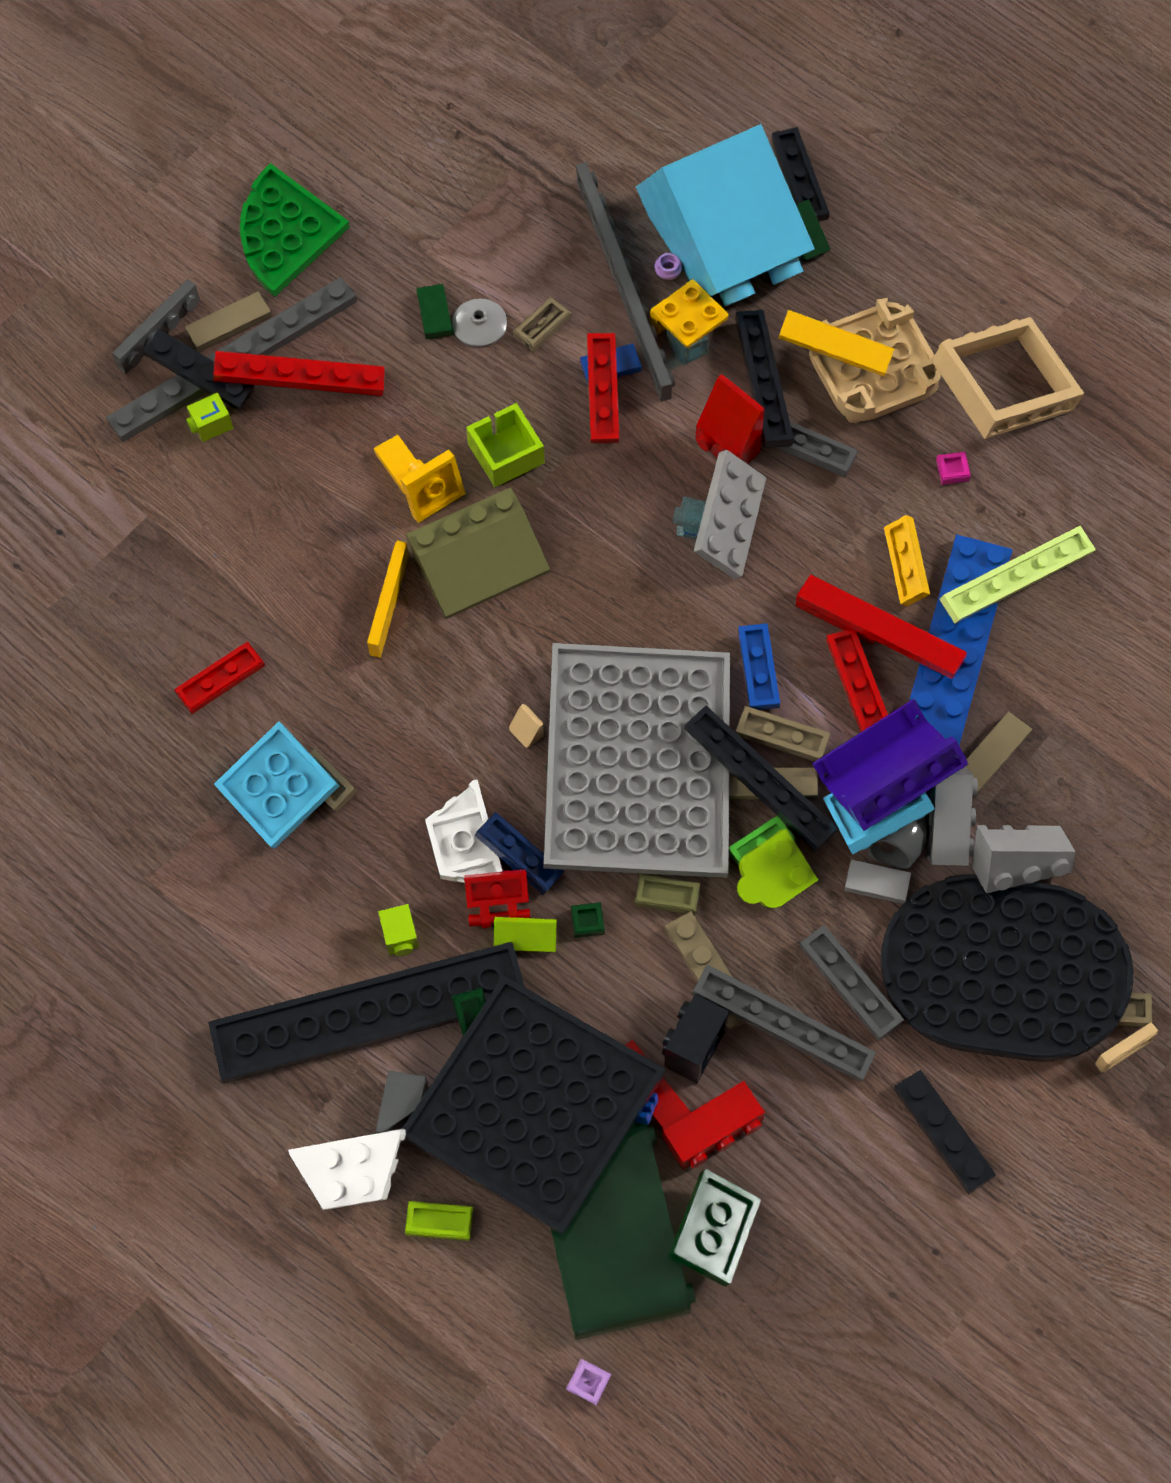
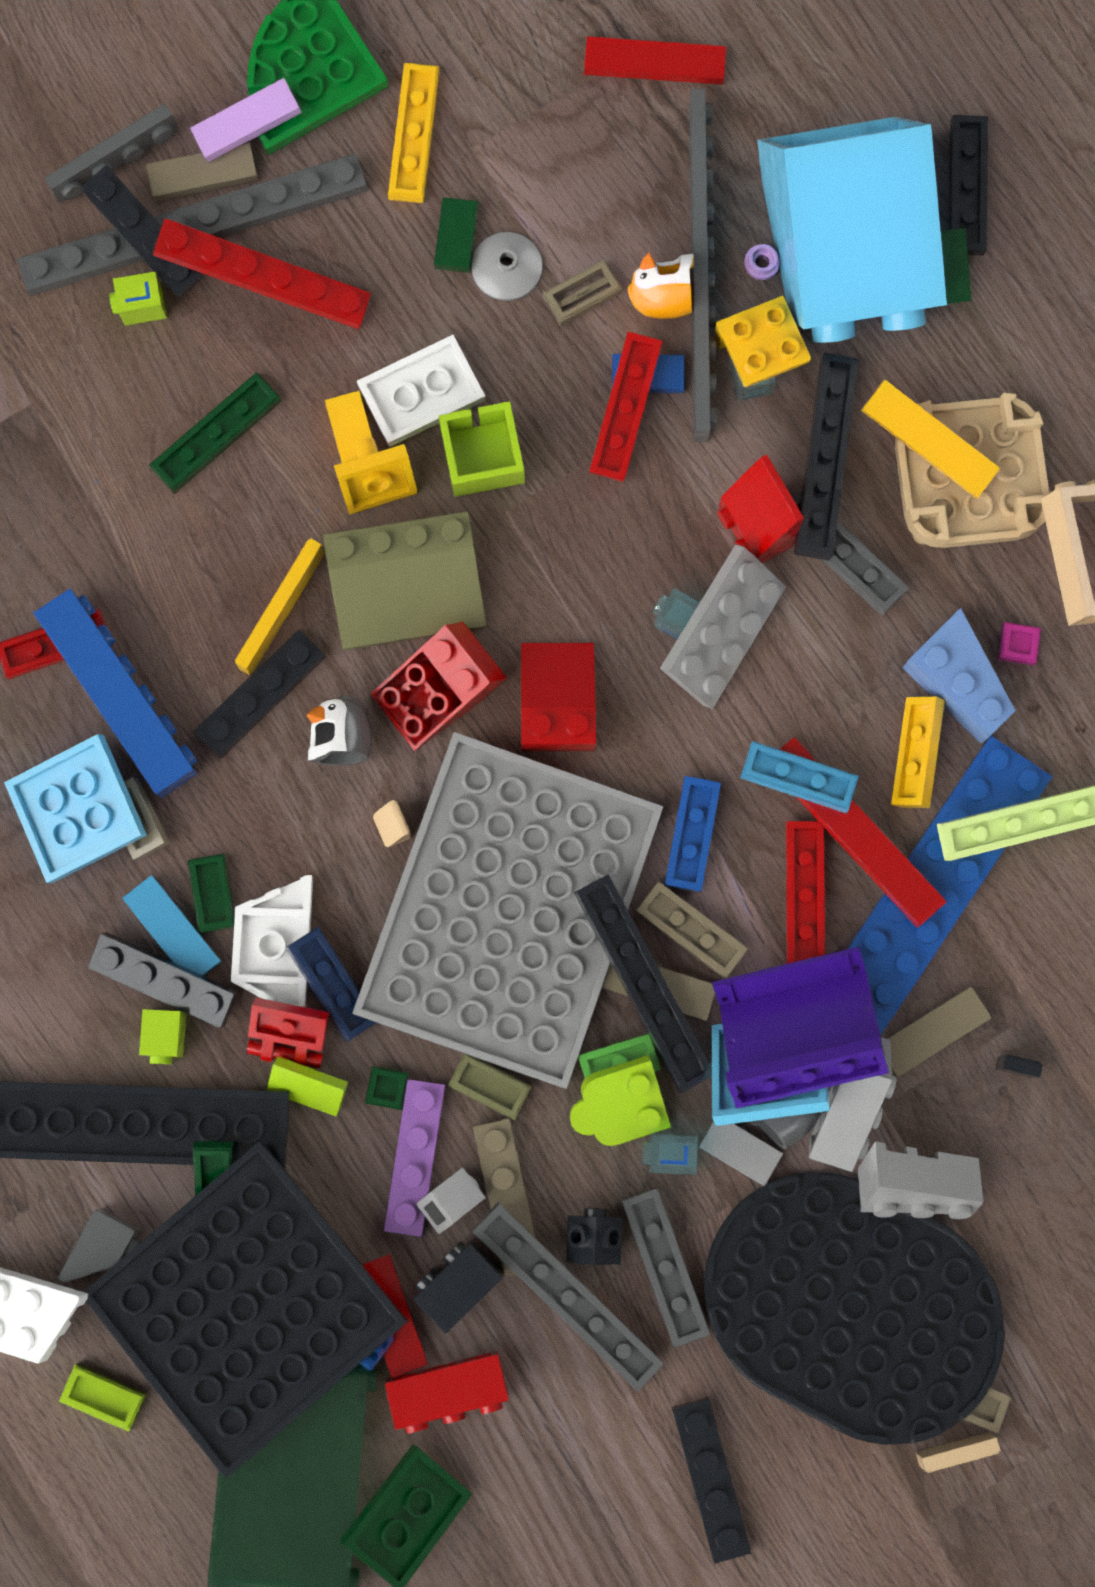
camera: 15 degrees right, 15 degrees up
none -> blue brick [33,589,198,799]
none -> plate [88,932,238,1028]
none -> dark azure tile [122,875,222,976]
none -> dark green tile [149,372,282,494]
none -> dark green tile [187,854,235,934]
none -> lavender tile [190,78,302,162]
none -> black plate [194,630,326,759]
none -> dark grey piece [307,695,372,766]
none -> white plate [357,335,486,447]
none -> red slope [371,622,507,751]
none -> medium lavender plate [384,1079,445,1237]
none -> yellow tile [388,63,439,203]
none -> light grey brick [416,1167,485,1234]
none -> red slope [521,643,596,752]
none -> black brick [566,1208,622,1265]
none -> red tile [584,36,726,85]
none -> light orange piece [627,252,694,319]
none -> clear light blue brick [642,1134,698,1175]
none -> dark azure tile [740,741,859,813]
none -> medium blue wedge [902,608,1015,744]
none -> black tile [995,1054,1043,1078]

